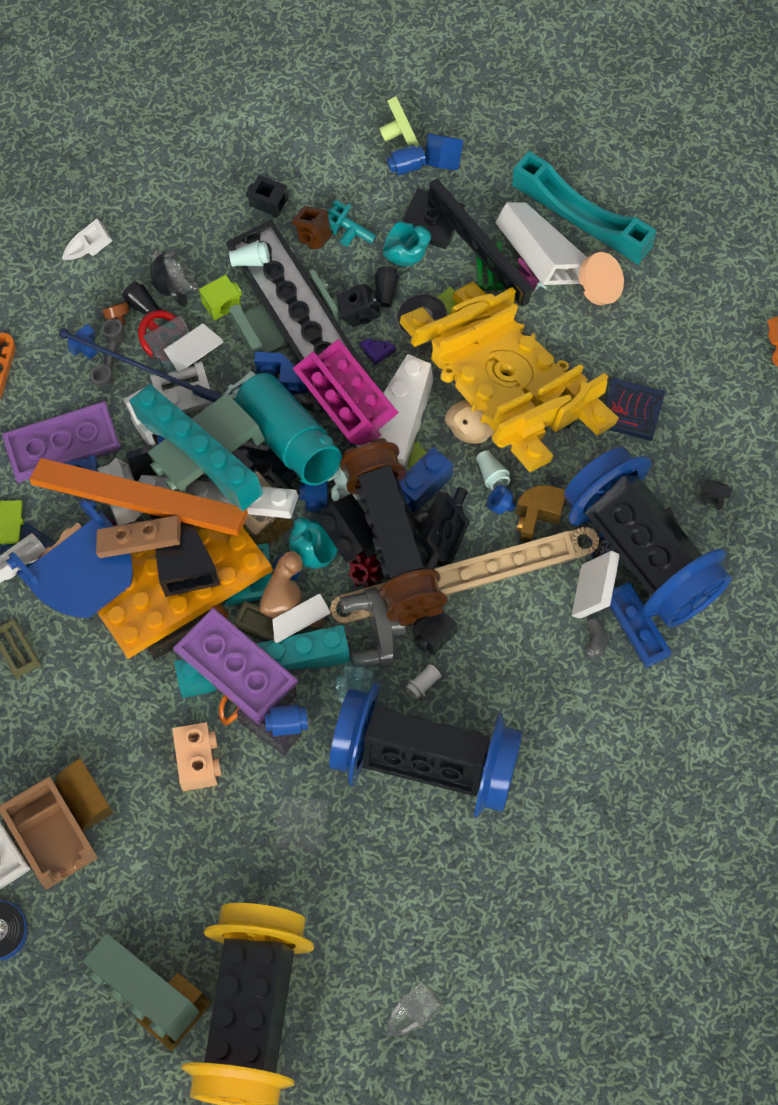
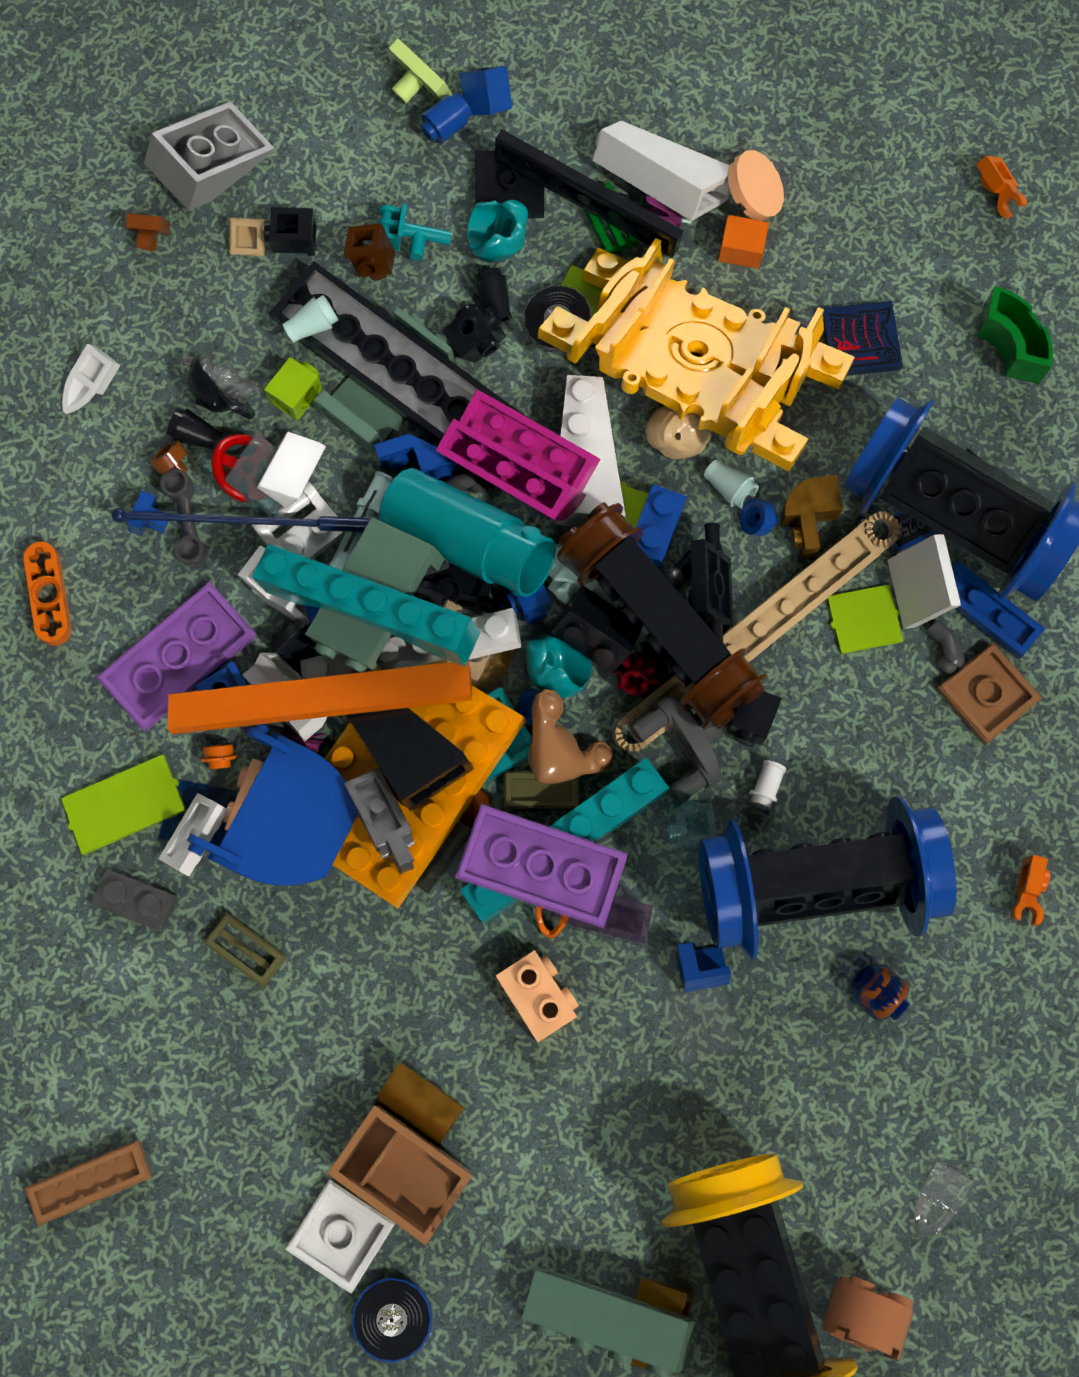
camera: 25 degrees left, 10 degrees up
medium nougat plate [96,515,181,558] -> none
blue brick [265,704,308,737] -> none
white sticker [272,594,330,643] -> none
dark purple tile [359,339,396,365] -> none
teal arch [512,151,657,265] -> none
black tile [703,478,733,510] -> none
none -> dark orange tile [126,213,170,251]
none -> light grey slope [144,101,275,211]
none -> orange plate [200,744,237,769]
none -> tan slope [230,217,268,256]
none -> flat silver hinge [344,768,415,874]
none -> blue panel [676,942,731,993]
none -> orange panel [718,215,769,269]
none -> nougat brick [820,1276,914,1361]
none -> lime piece [827,584,904,654]
none -> clear blue head [851,963,910,1021]
none -> medium nougat tile [936,643,1042,745]
none -> green brick [977,286,1053,384]
none -> orange plate [1011,855,1050,926]

